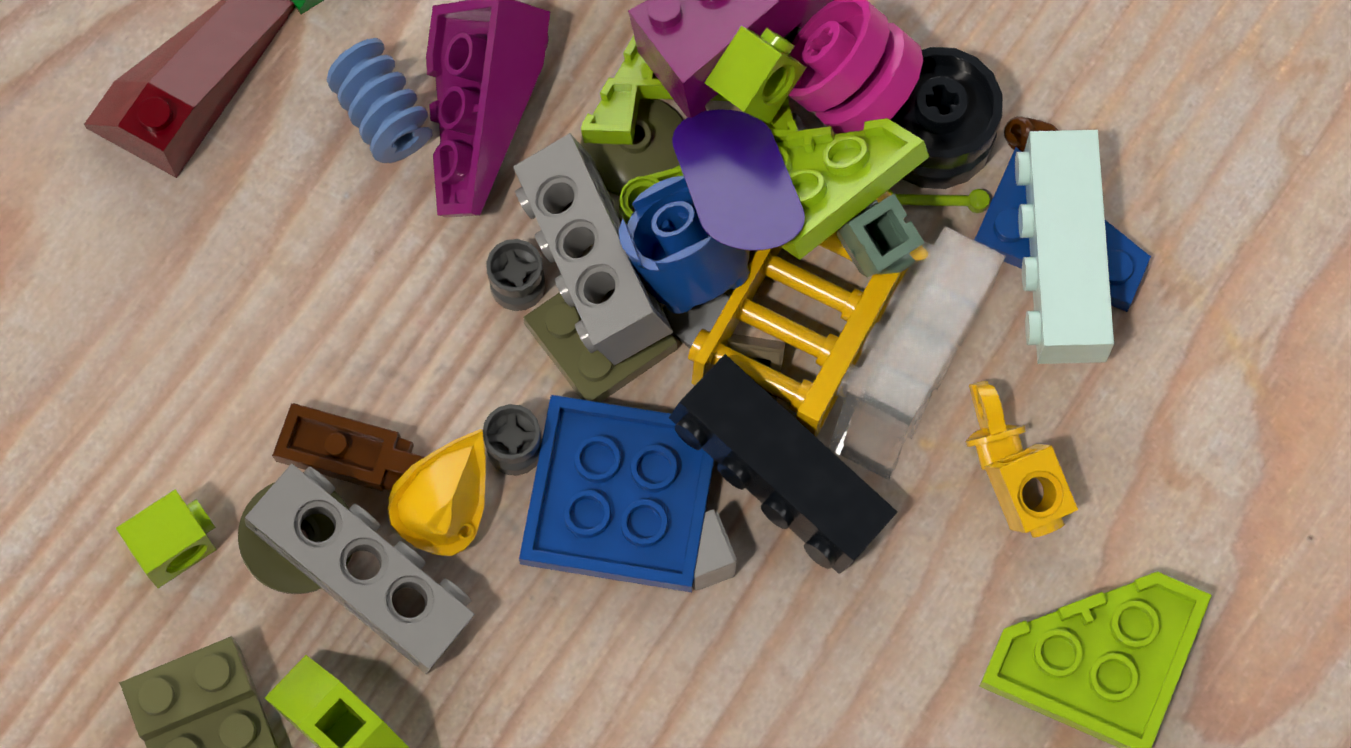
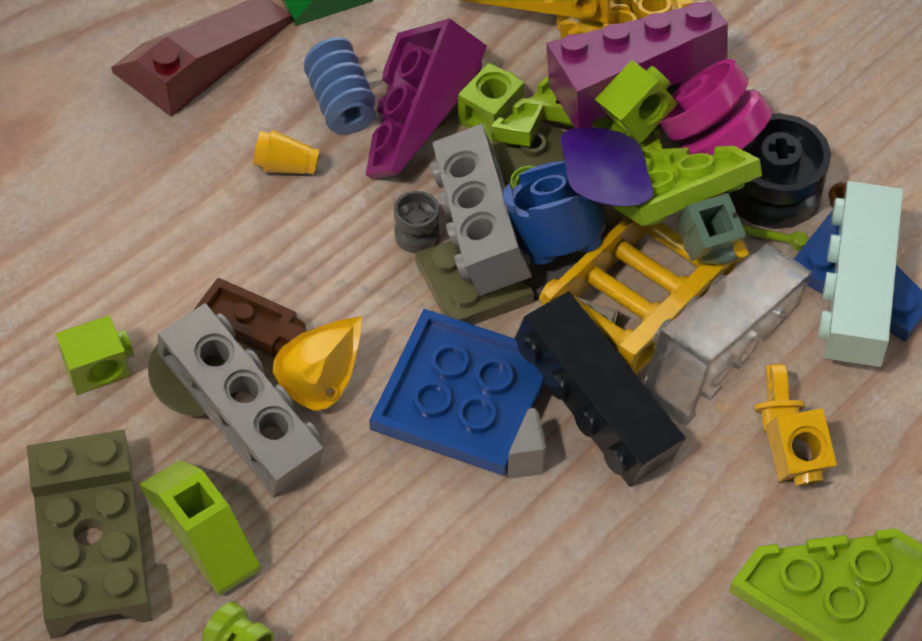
camera: 10 degrees right, 15 degrees down
dark grey wheel [483,404,542,476] -> none
none -> yellow cone [252,129,320,175]
none -> lime brick [458,62,524,142]

